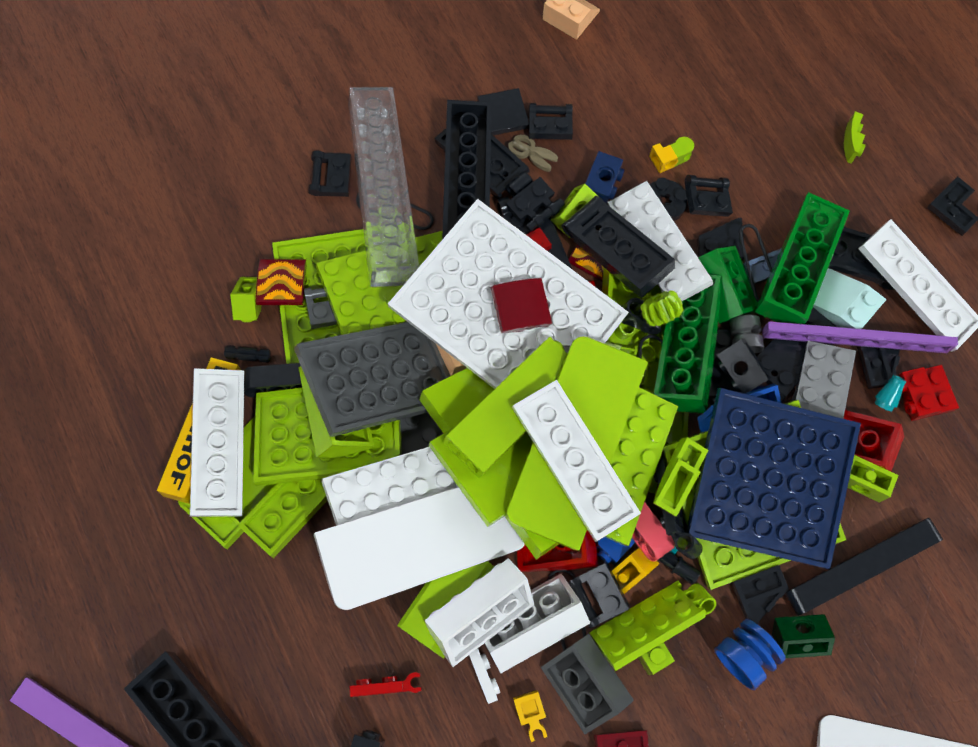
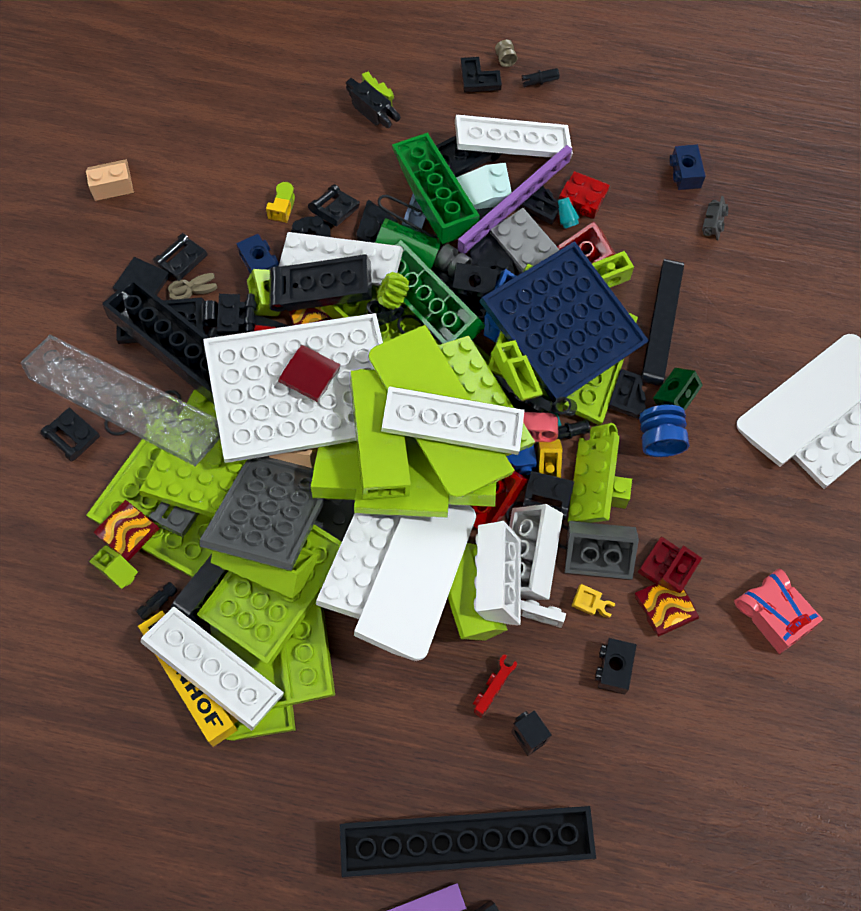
camera: 50 degrees left, 5 degrees down
none -> black hinge [346,78,401,128]

